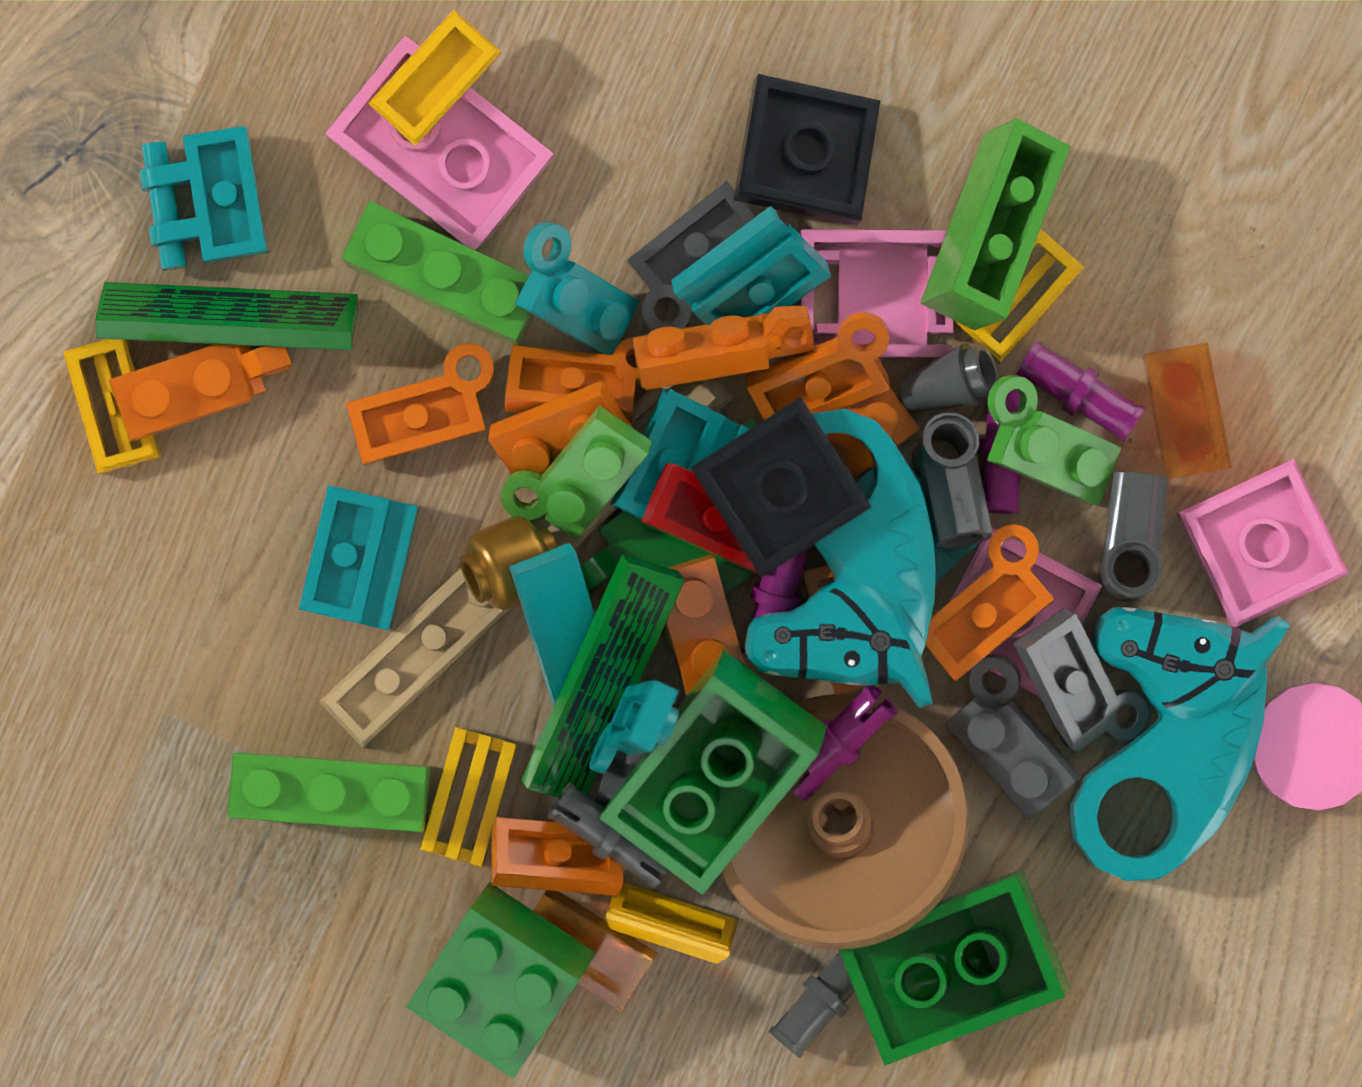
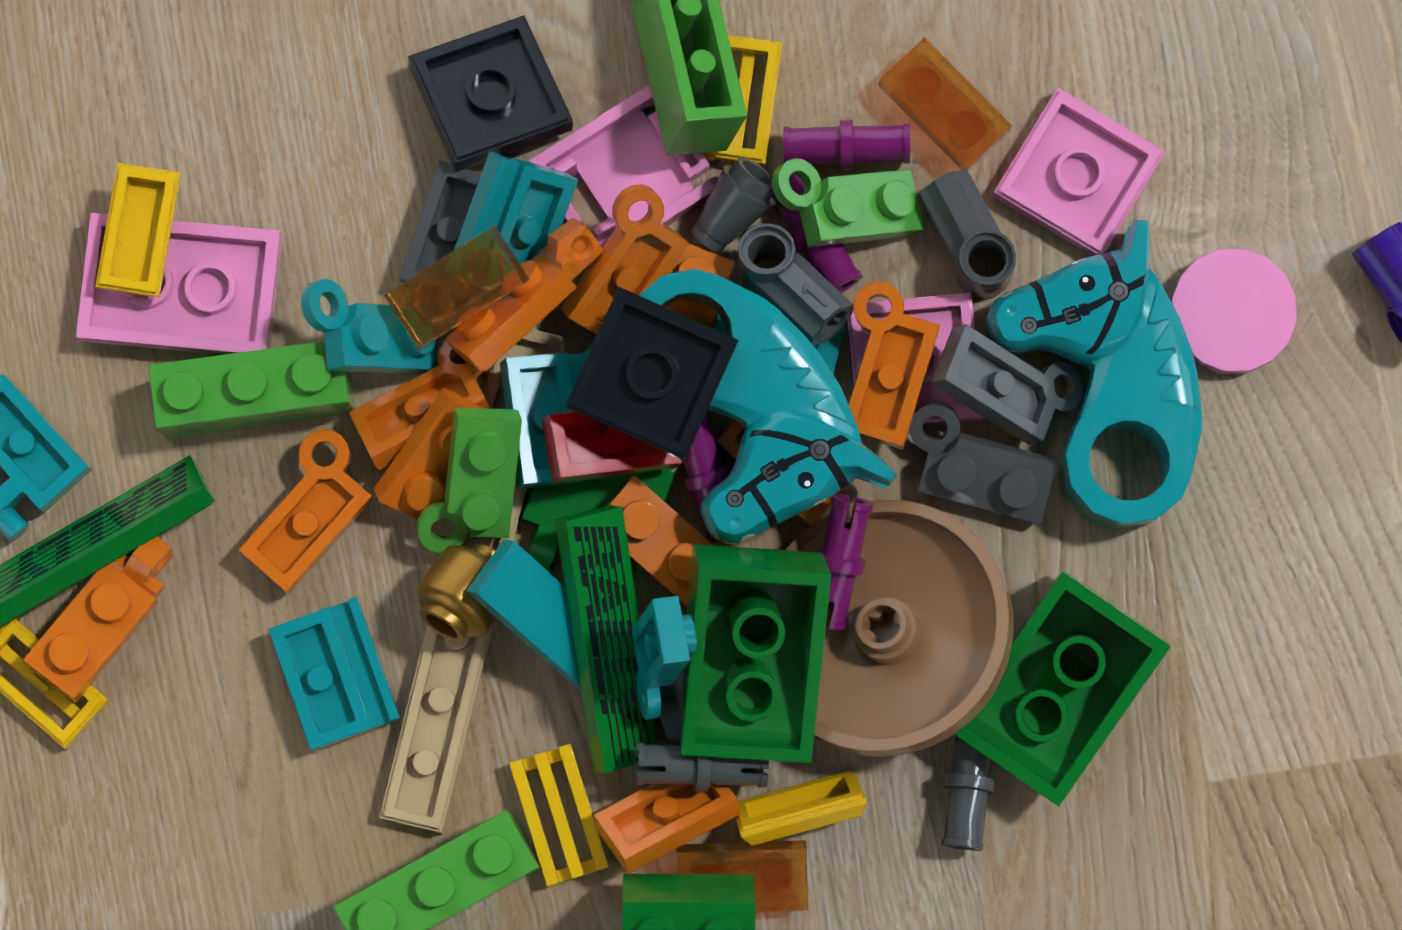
camera: 40 degrees left, 5 degrees down
none -> clear orange plate [384,225,529,349]

